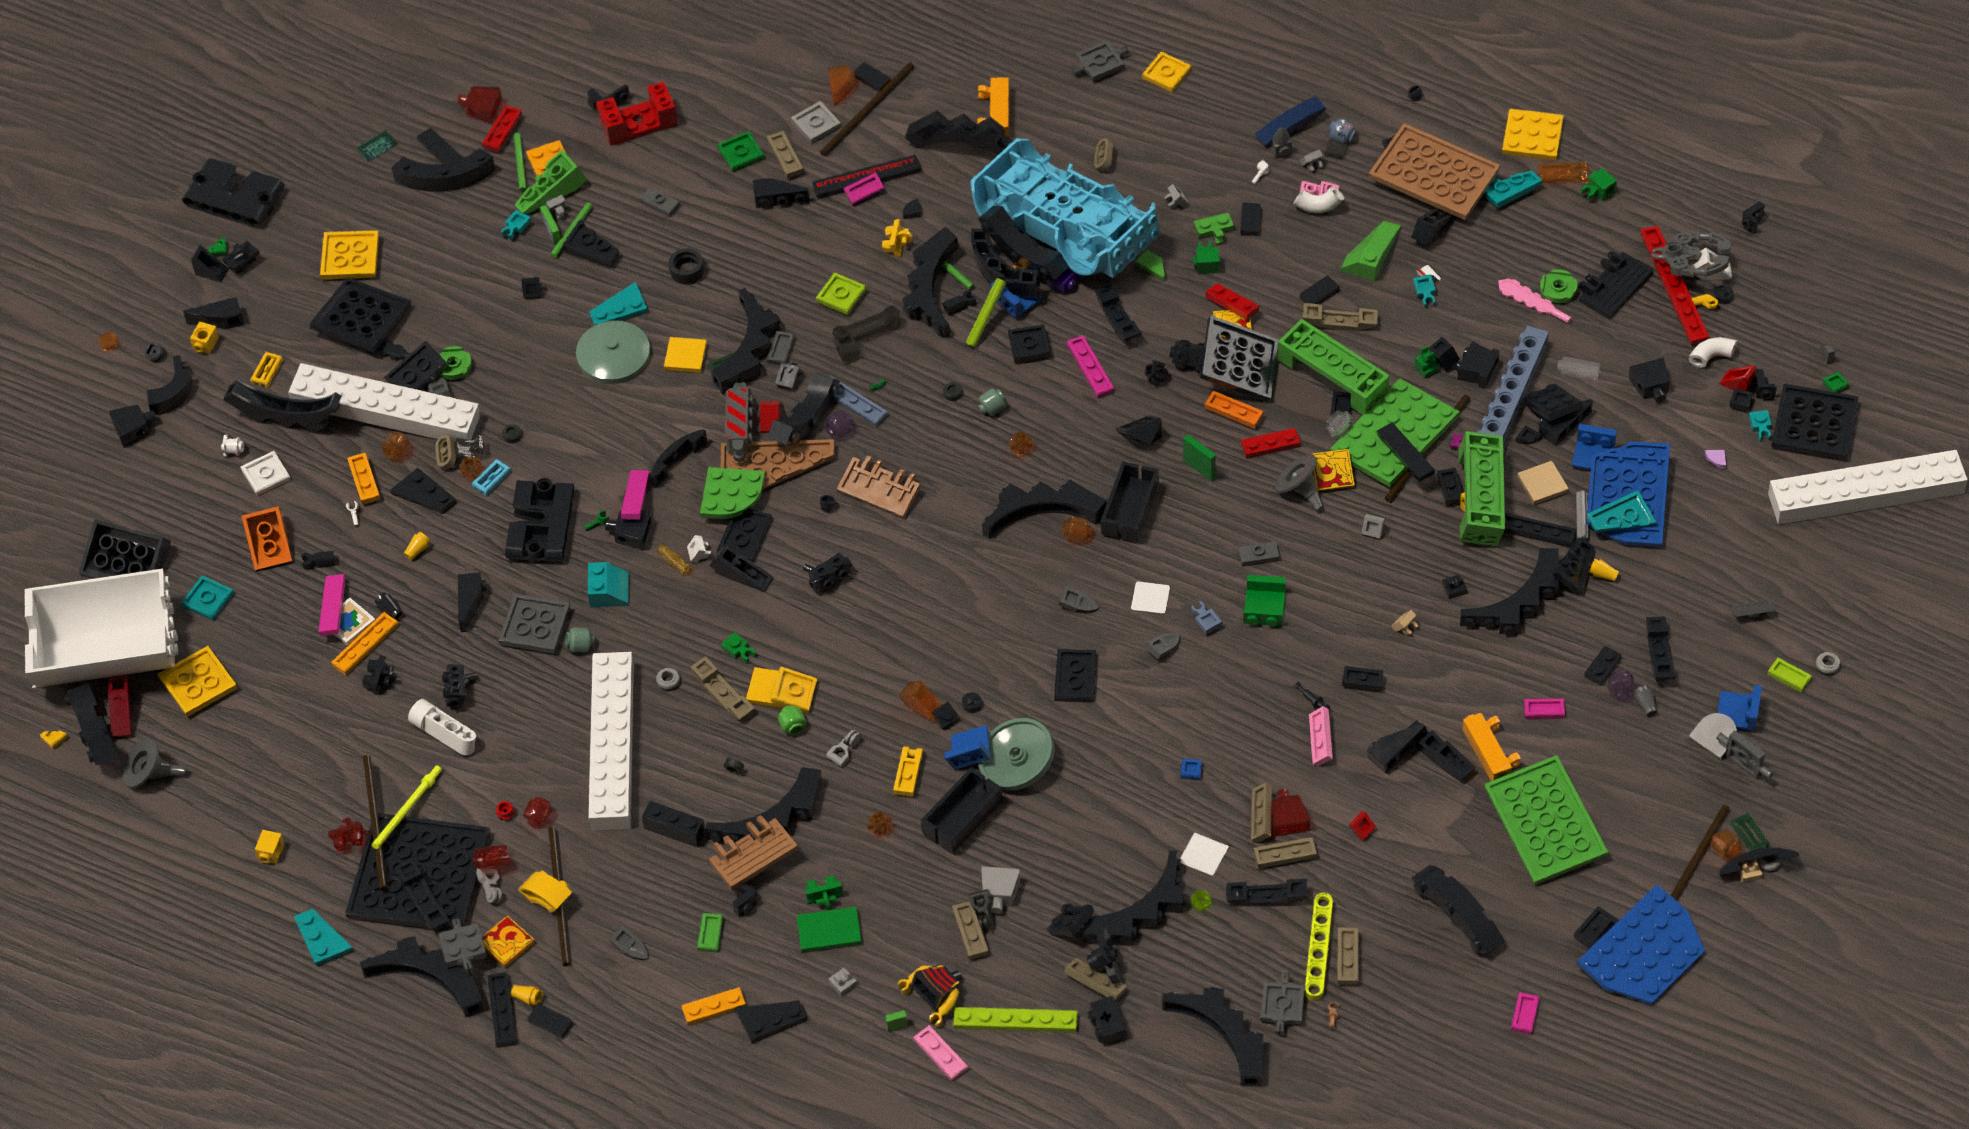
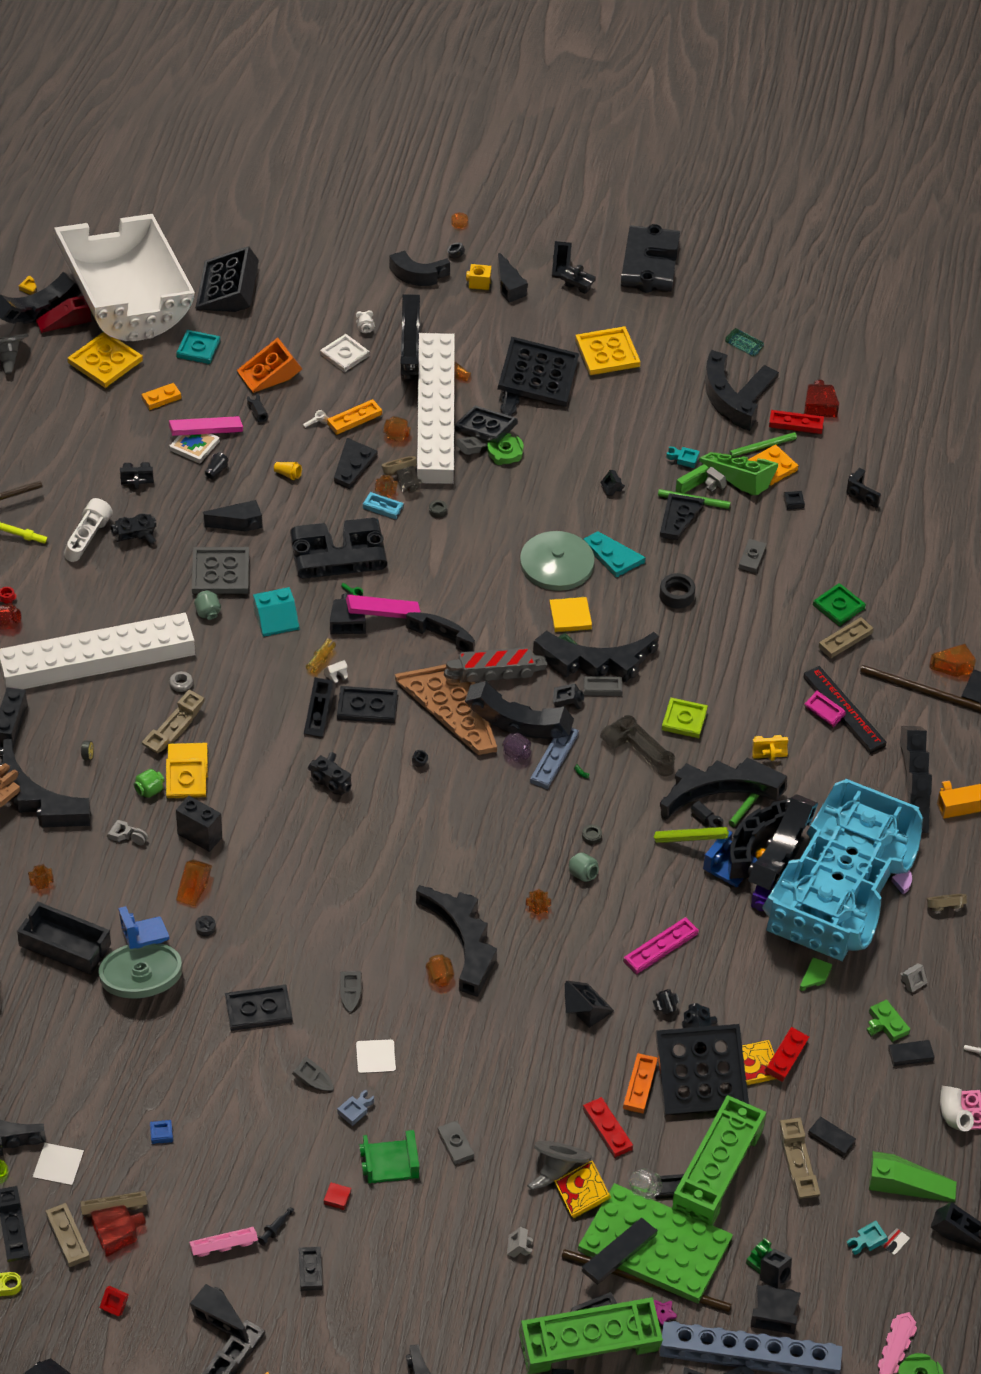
camera: 70 degrees right, 5 degrees down
black torso [109,405,157,448] -> none
green tile [208,238,227,257] -> none
yellow tile [250,352,283,388] -> none
light orange tile [331,612,399,675] -> none
red plate [596,81,678,146] -> none
bright green plate [700,467,765,519] -> none
green plate [721,632,756,664] -> none
black slope [752,178,810,208] -> none
red slope [760,401,781,433] -> none
light grey tile [791,101,841,144] -> none
medium nougat hinge [837,456,921,519] -> none
yellow plate [893,746,923,797] -> none
black tile [903,199,921,219] -> none
black plate [931,701,959,729] -> none
black plate [1008,324,1051,363] -> none
black slope [1095,284,1141,341] -> none
black piece [1101,461,1159,542] -> none
green tile [1183,434,1216,481] -> none
green brick [1193,241,1219,274] -> none
tan tile [1391,610,1418,636] -> none
black tile [1442,574,1467,599] -> none
none -> light orange plate [141,383,182,410]
none -> black piece [176,796,223,852]
none -> red tile [324,1182,351,1210]
none -> black tile [783,491,805,510]

